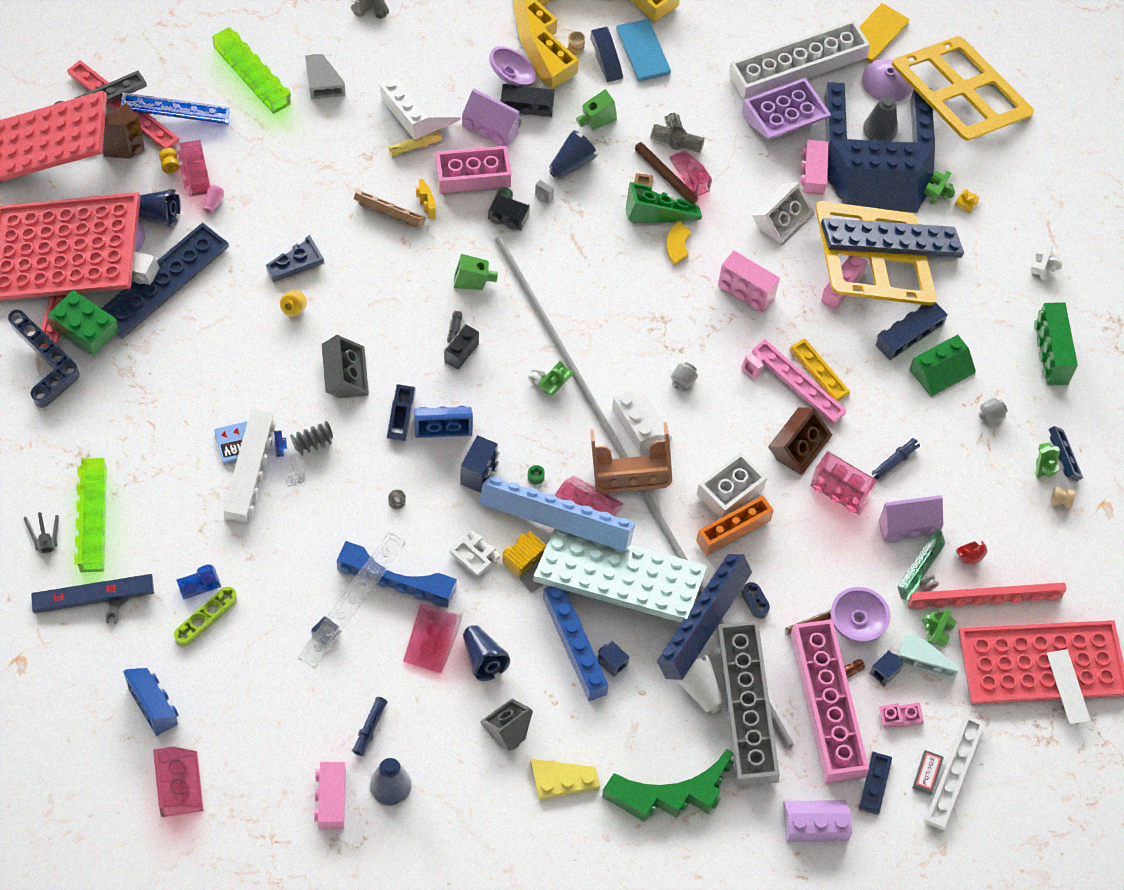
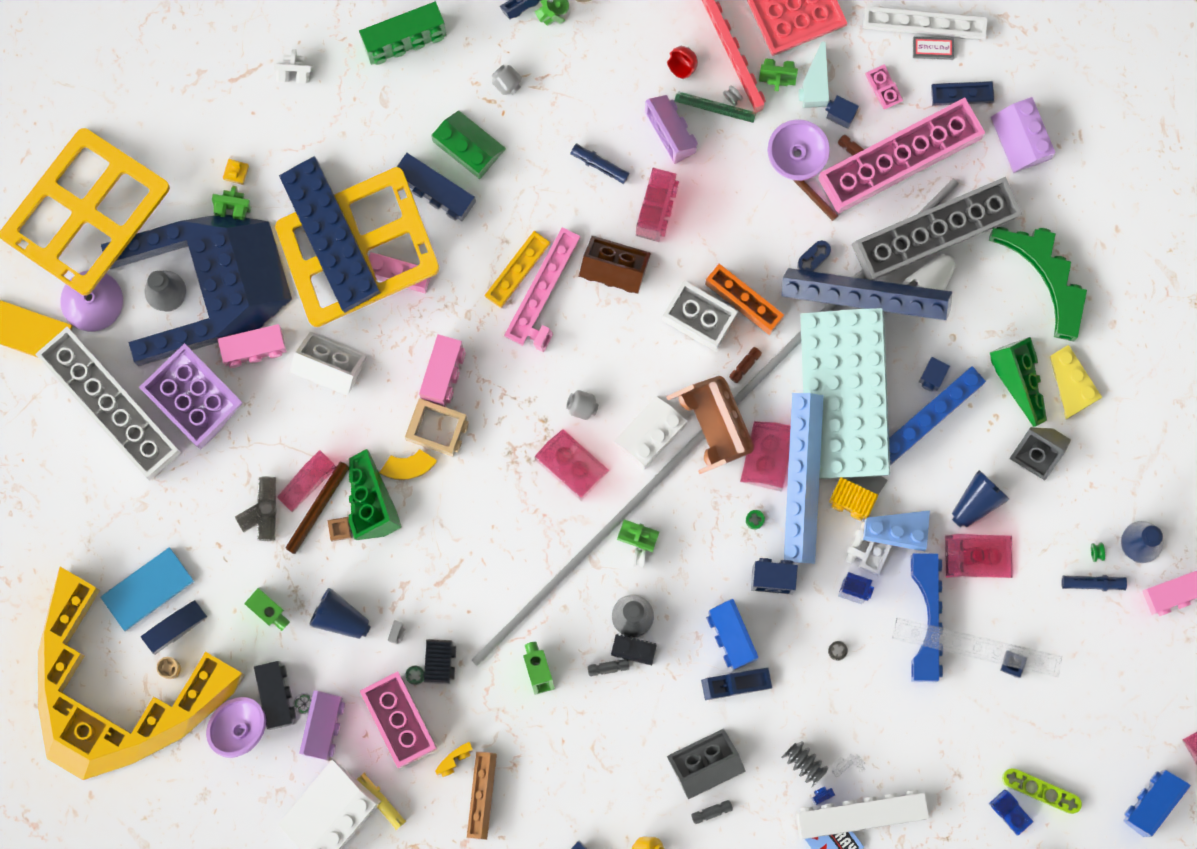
camera: 105 degrees left, 20 degrees up
none -> tan window [405,398,469,457]
none -> clear pink slope [534,429,609,502]
none -> dark grey cone [612,595,654,637]
none -> dark grey axle [691,800,733,824]
none -> copper axle [729,347,762,383]
none -> clear blue brick [838,572,874,605]
none -> light blue wing [863,510,930,551]
none -> green wedge [990,337,1047,427]
none -> green bush [1090,542,1105,562]

